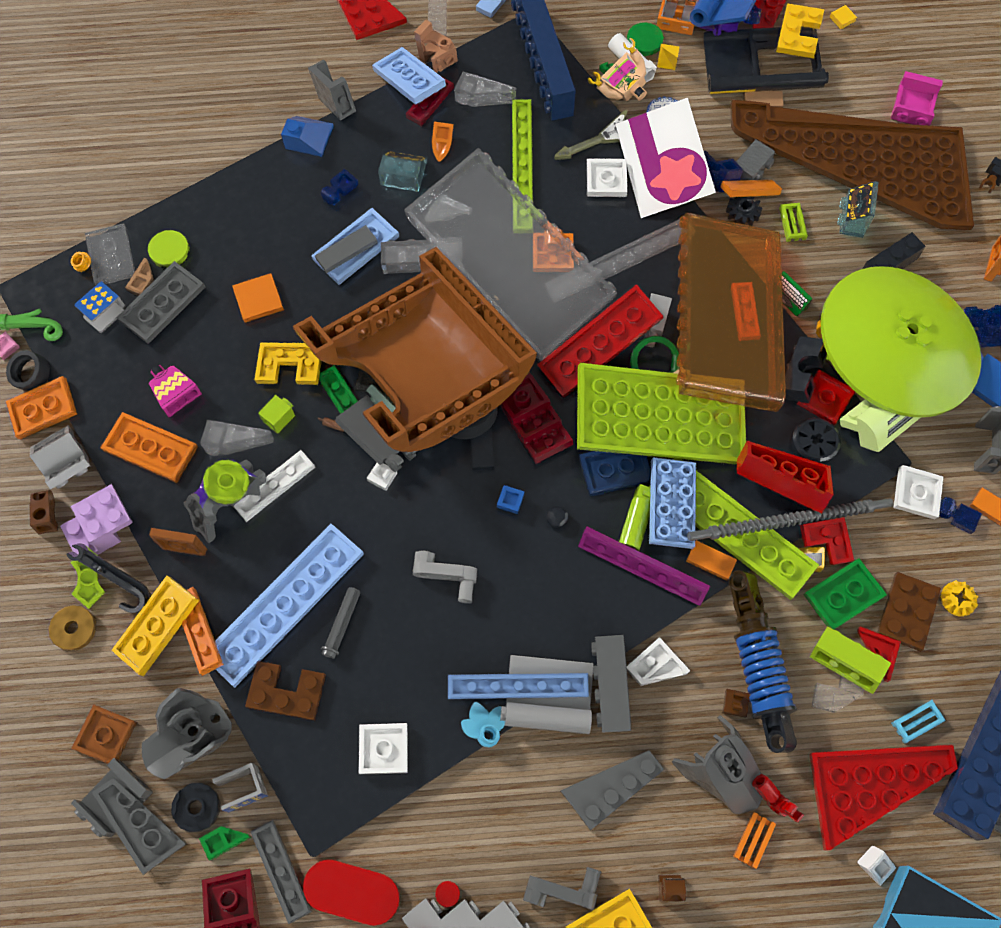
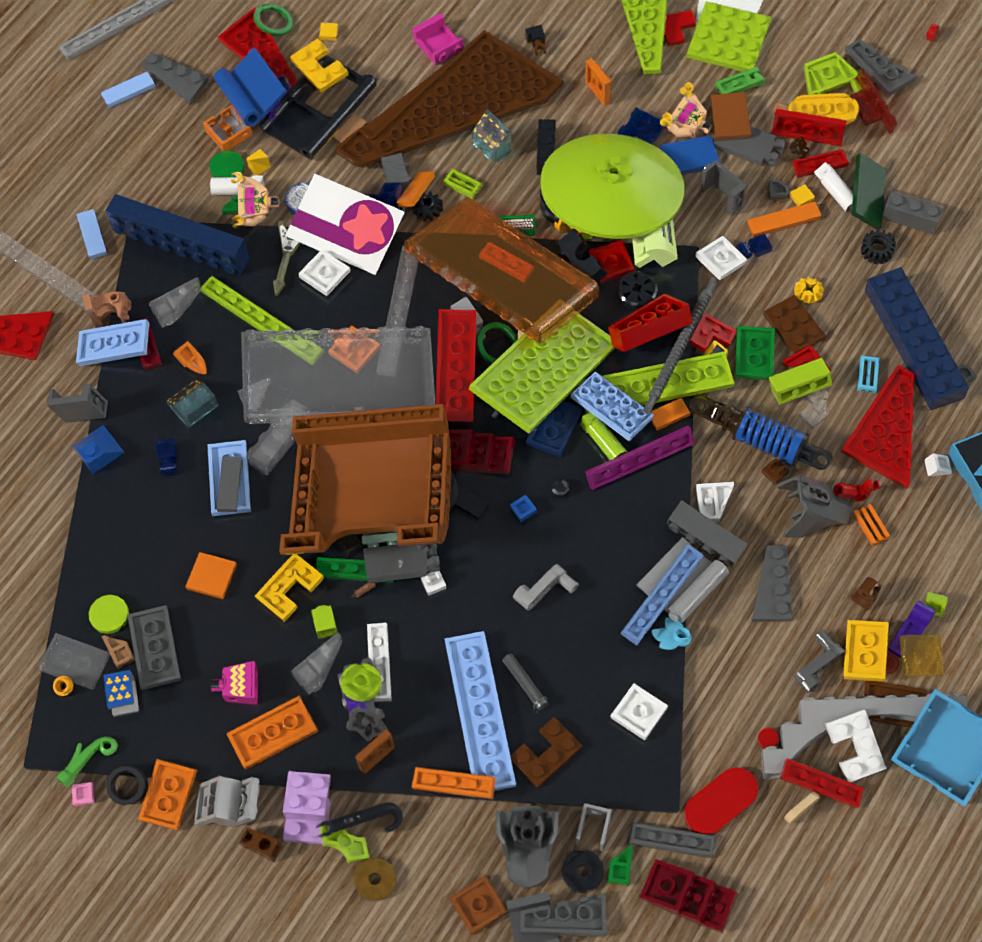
camera: 50 degrees left, 5 degrees down
yellow tile [111,576,199,676] -> none

